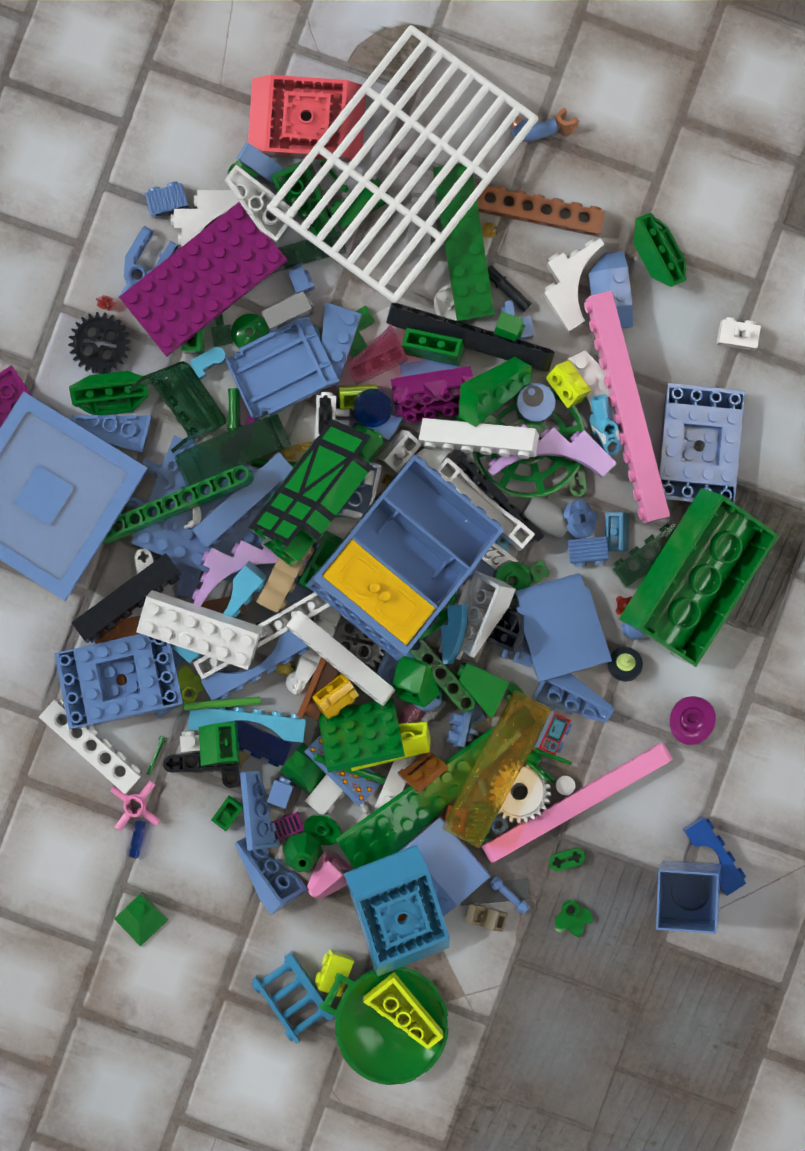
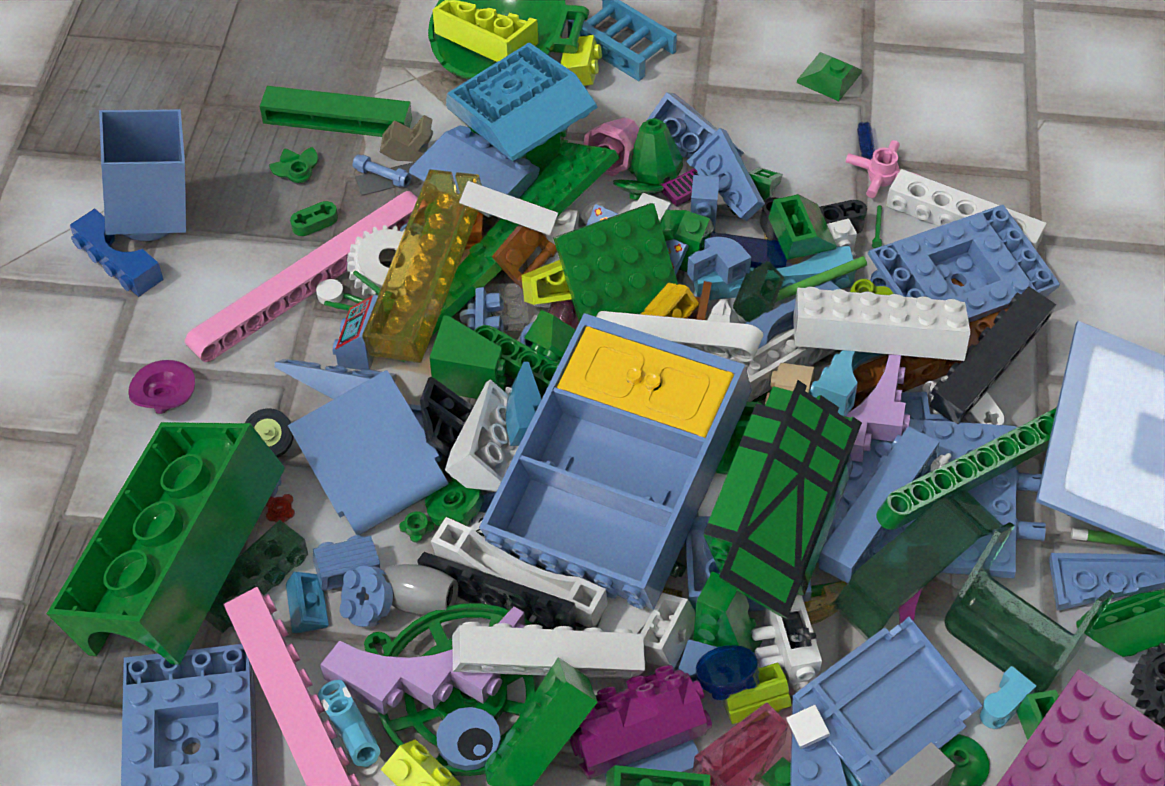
camera: 165 degrees right, 35 degrees down
clear green plate [211,313,233,347] -> none
green pin [227,388,242,438] -> none
green tile [504,681,526,704] -> none
none -> green brick [259,86,412,137]
none -> white sticker [459,181,558,235]
none -> medium blue brick [687,237,751,285]
none -> clear green brick [733,261,785,322]
none -> white tile [786,705,830,749]

